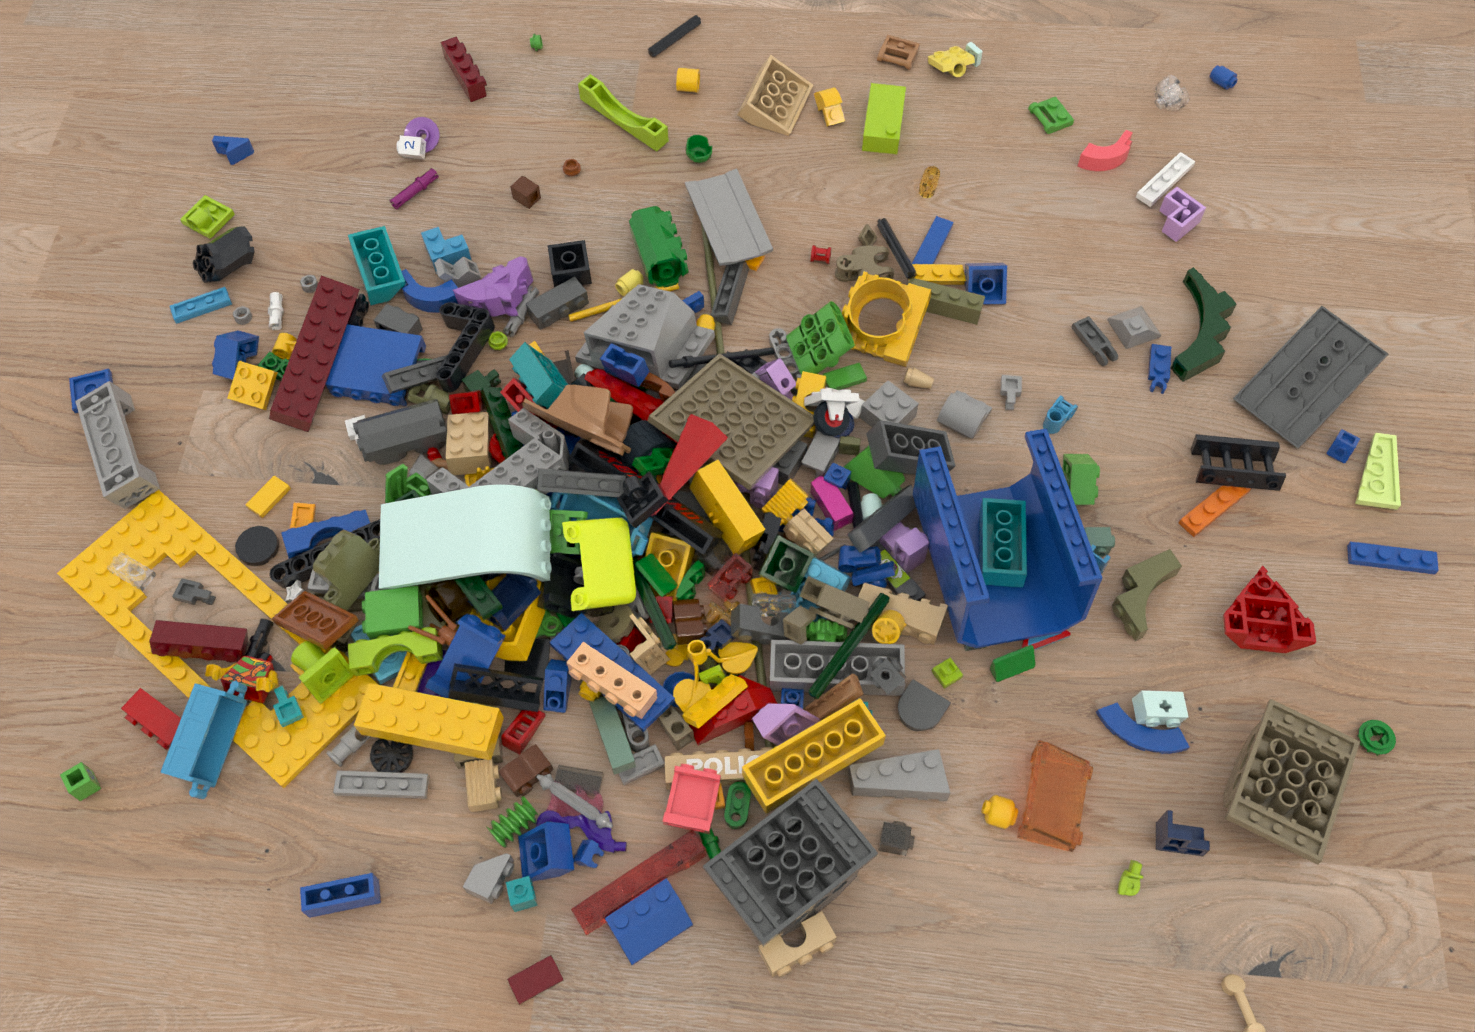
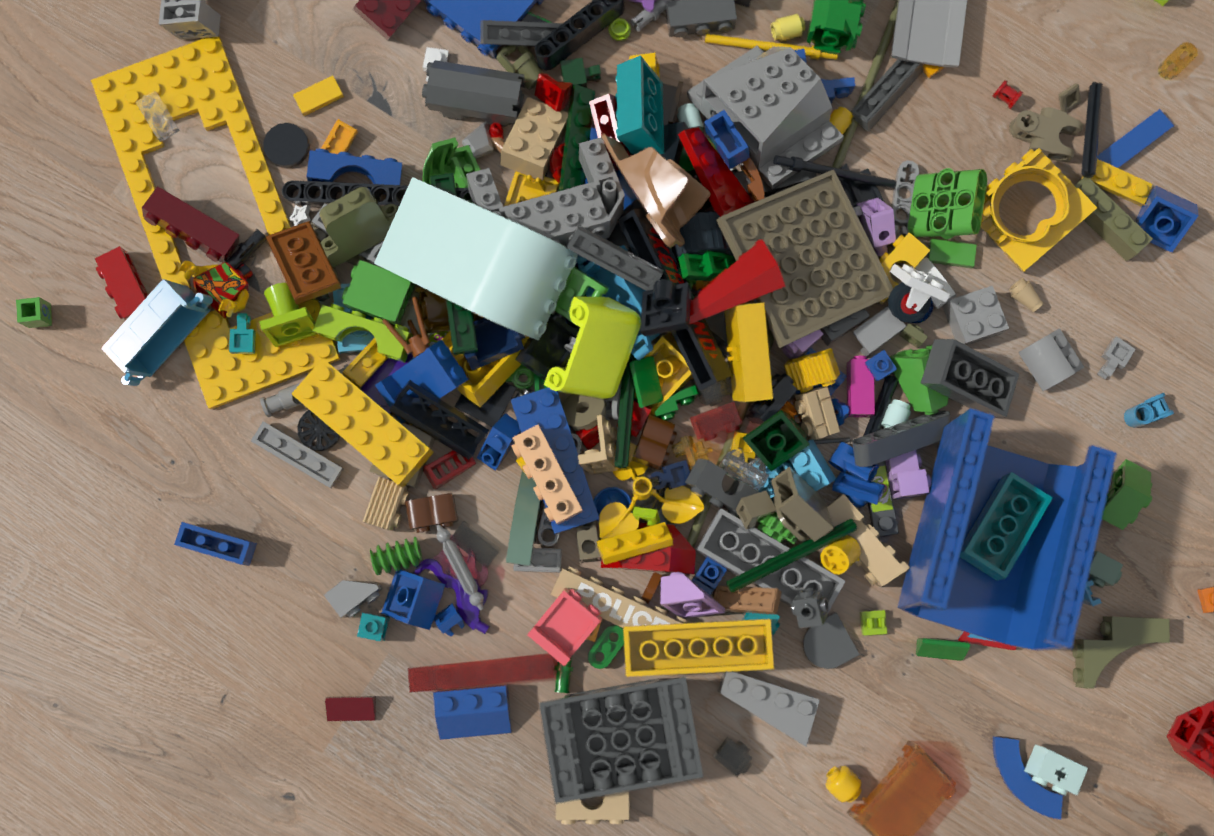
camera: 25 degrees right, 20 degrees up
dark grey plate [172,578,216,605] -> none

